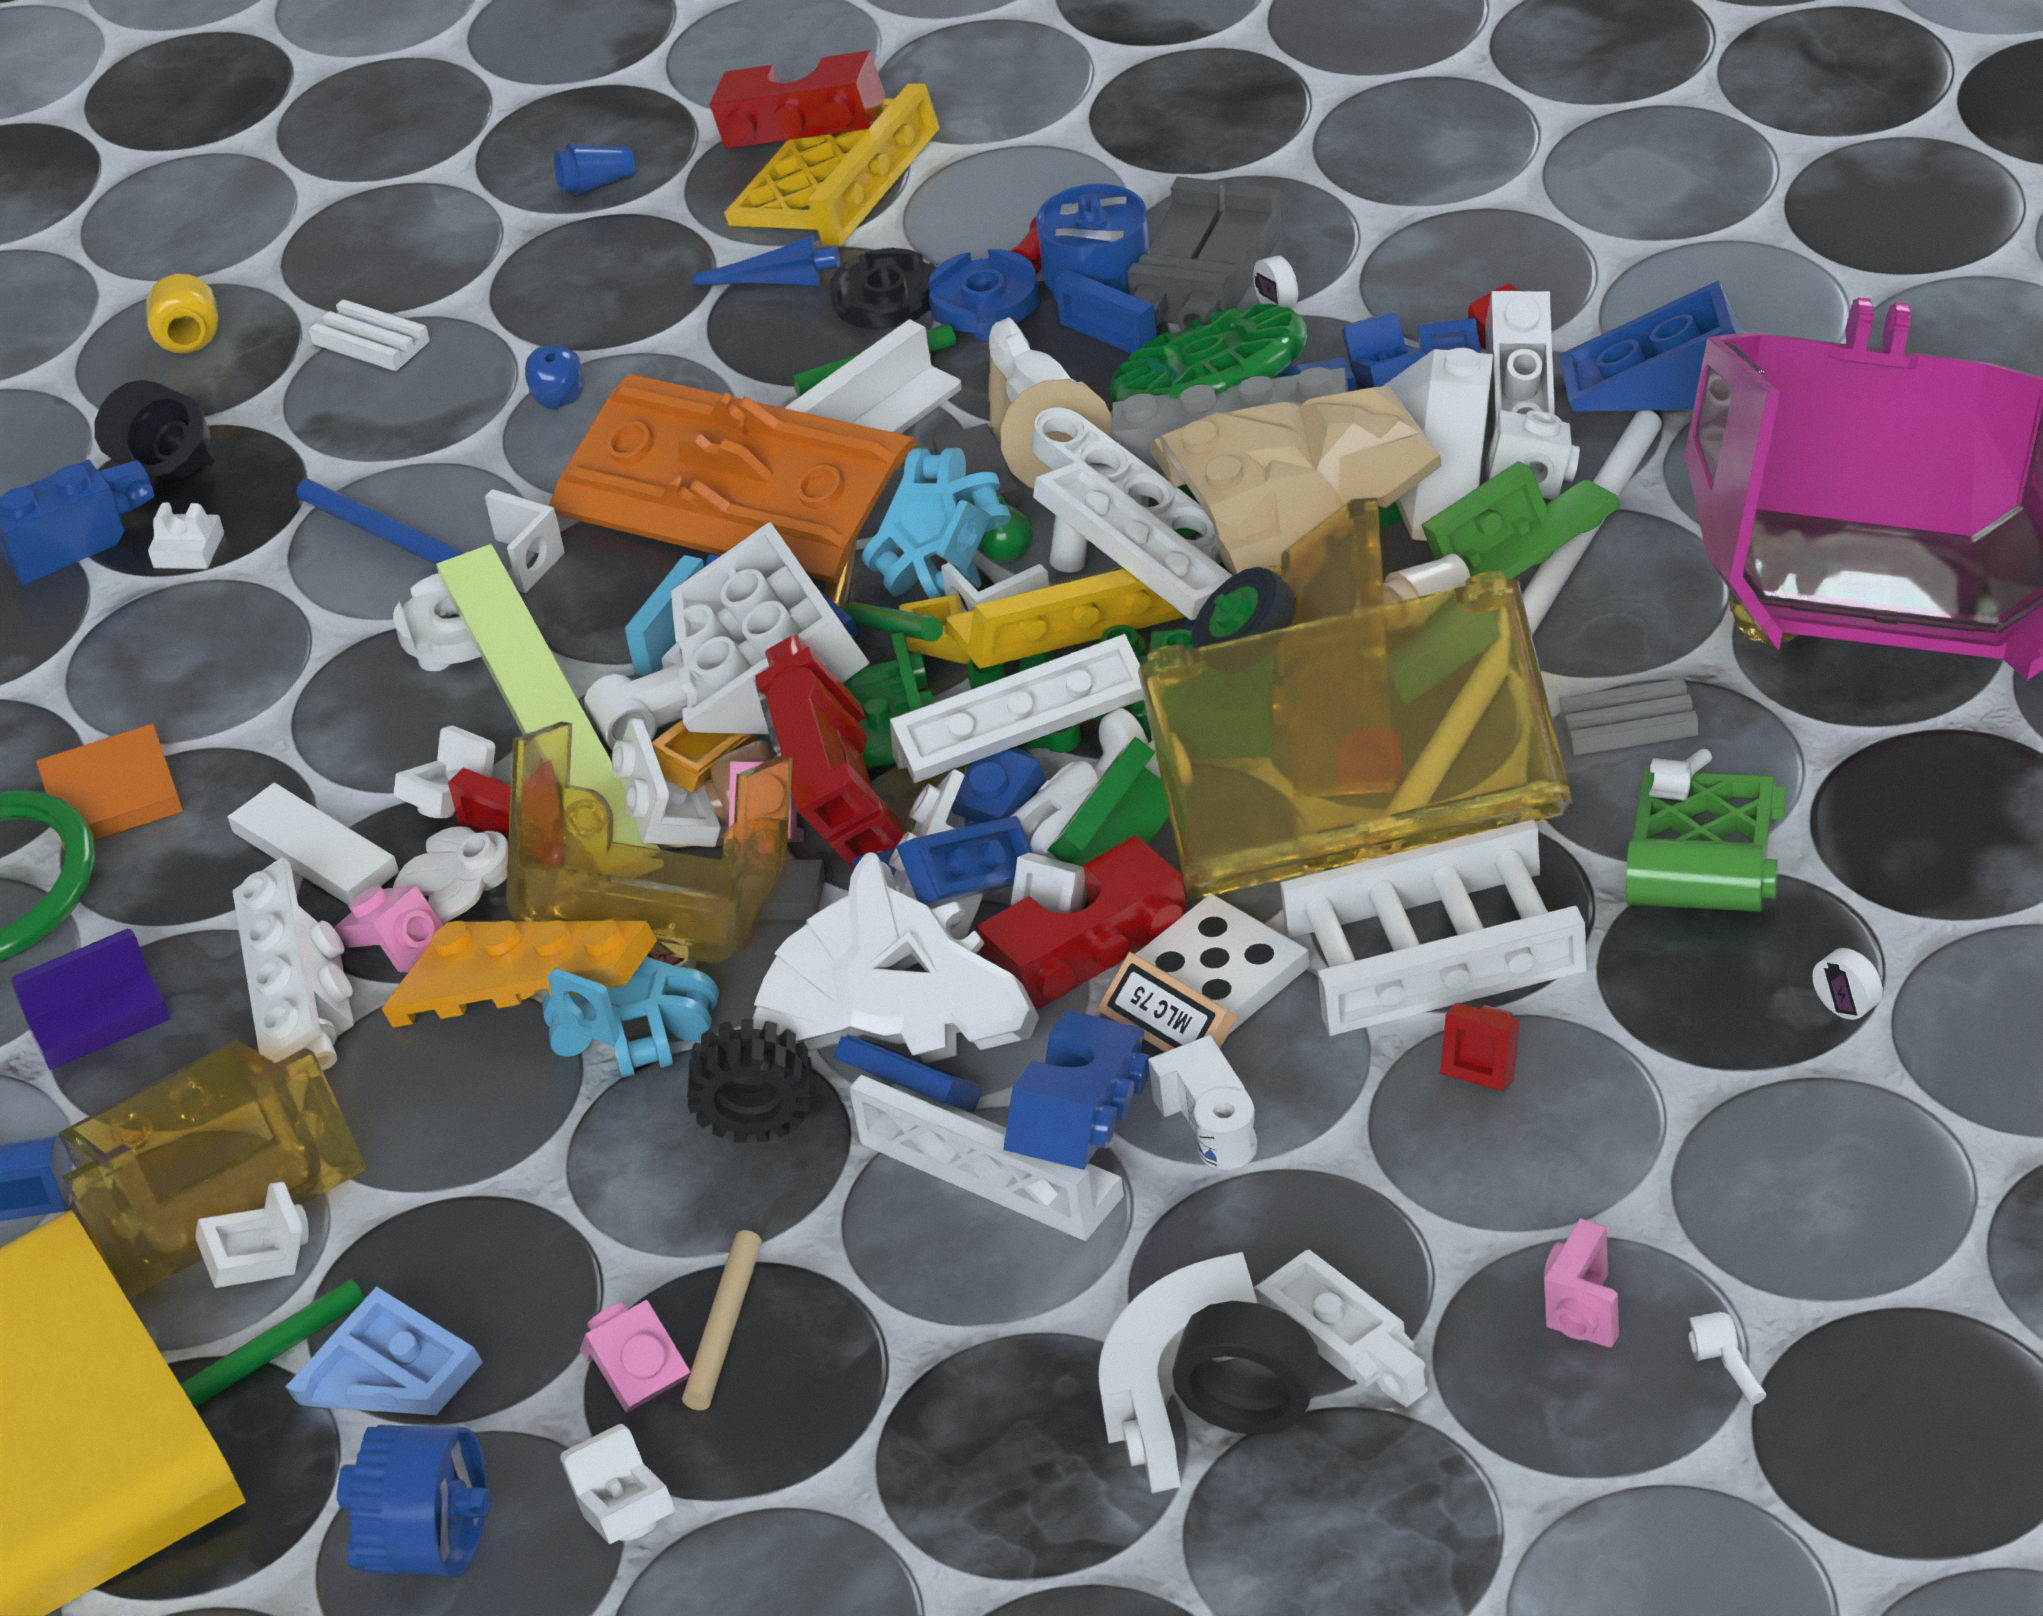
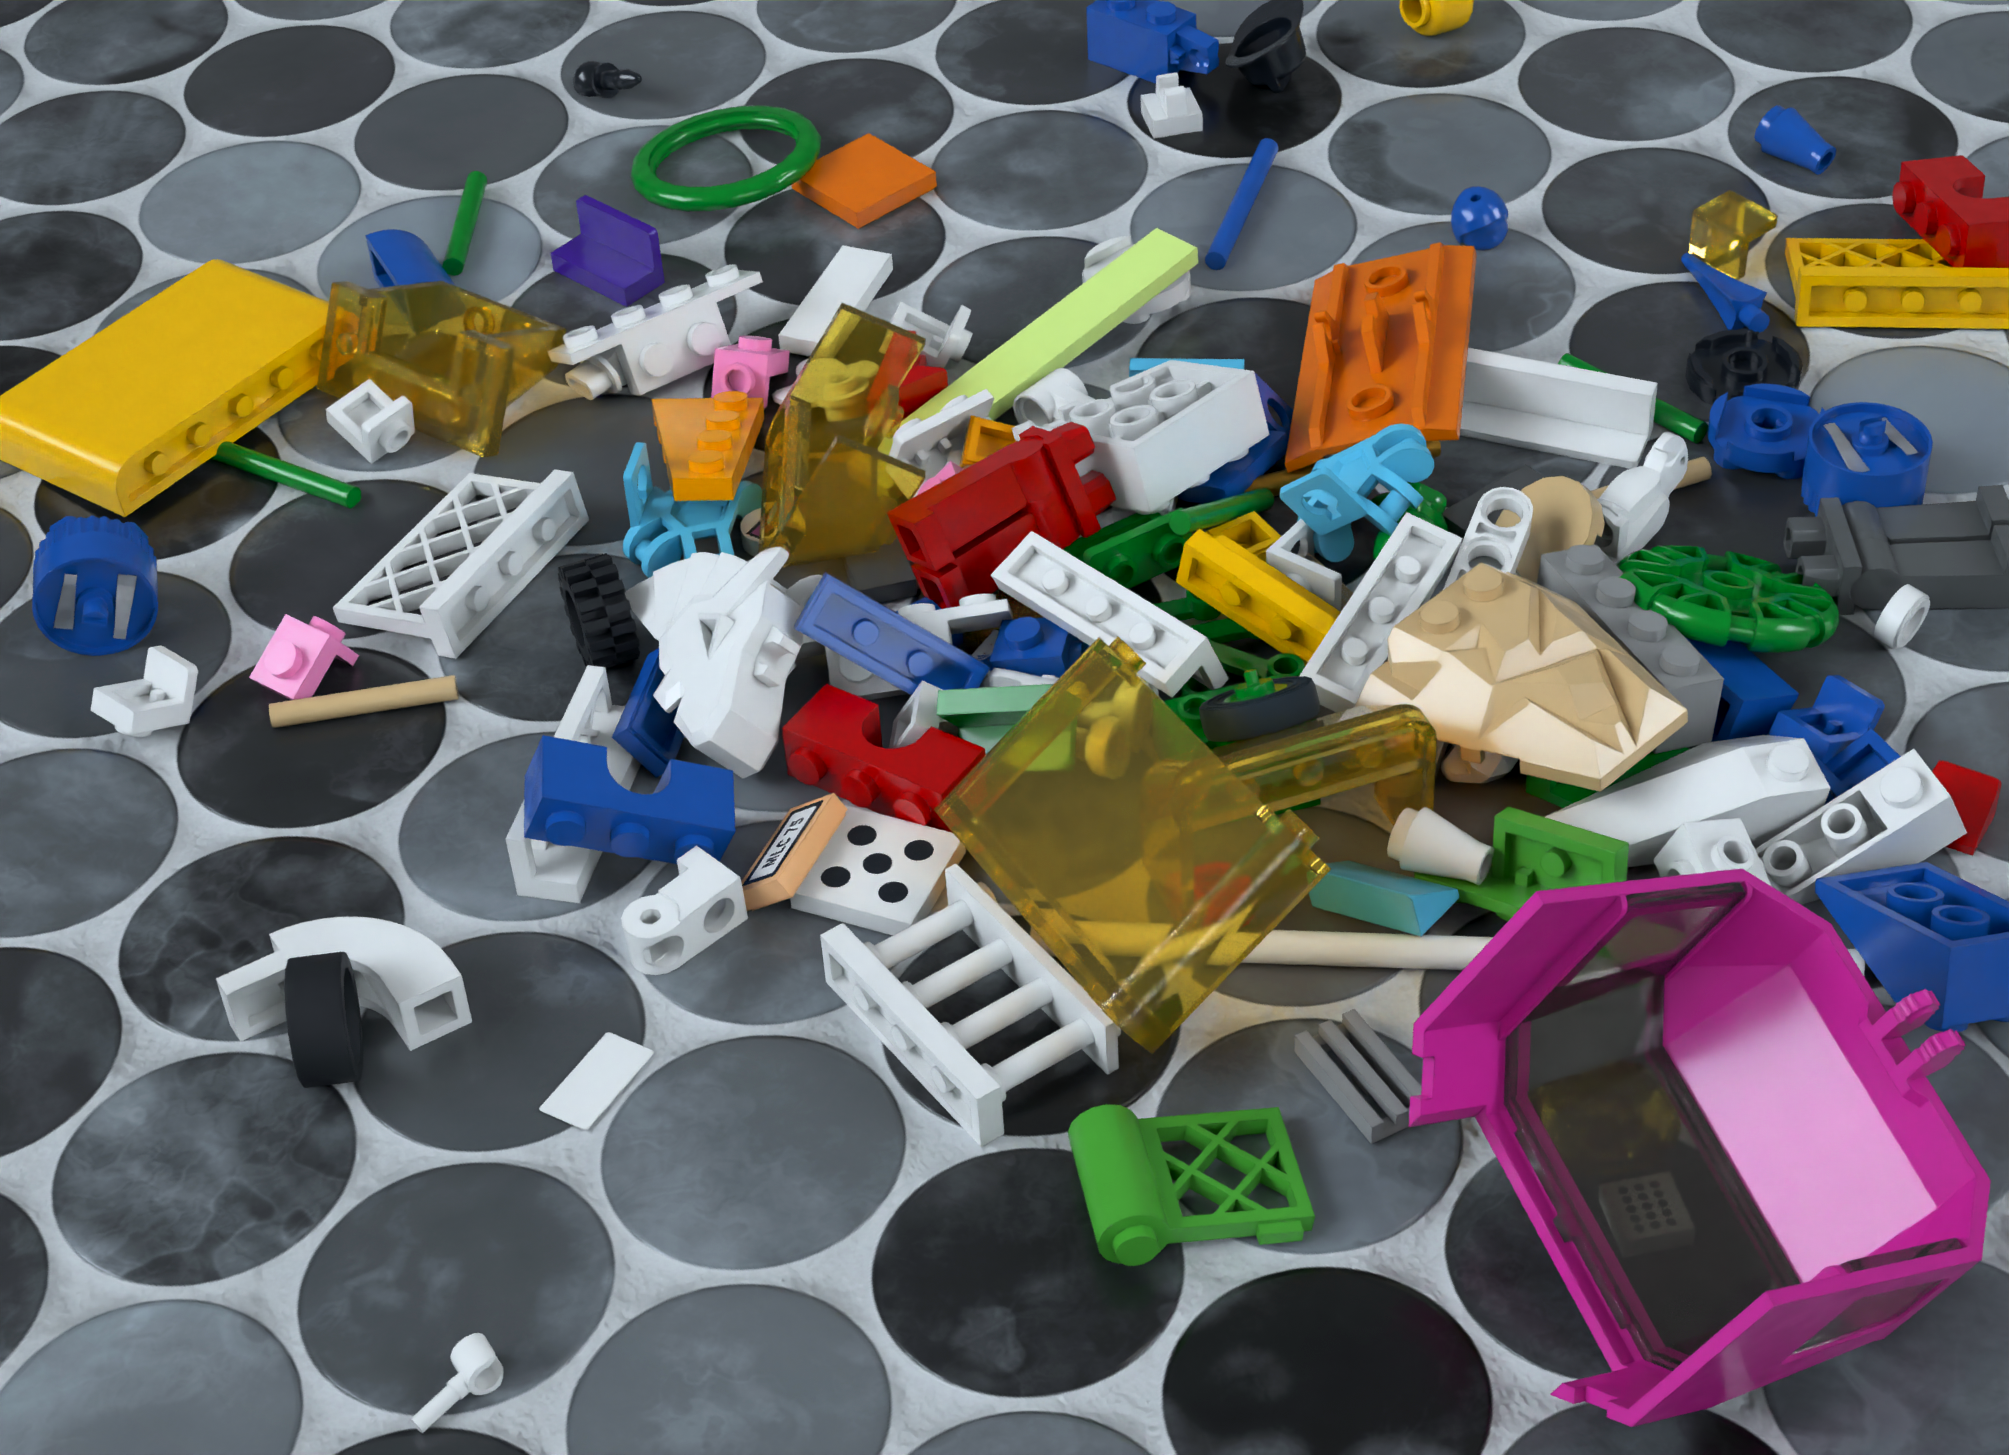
camera: 65 degrees right, 0 degrees up
light blue wing [286,1286,483,1415] -> none
white tile [309,299,430,371] -> none
white bracket [485,489,565,593] -> none
blue tile [1054,269,1157,354] -> none
white hinge [1253,1249,1428,1408] -> none
red tile [1440,1003,1520,1092] -> none
bright pink bracket [1544,1219,1619,1347] -> none
white hand [1649,749,1712,801] -> none
white tile [1812,948,1883,1020] -> none
none -> white fence [333,469,589,659]
none -> white sticker [539,1032,654,1130]
none -> clear yellow panel [1688,190,1778,280]

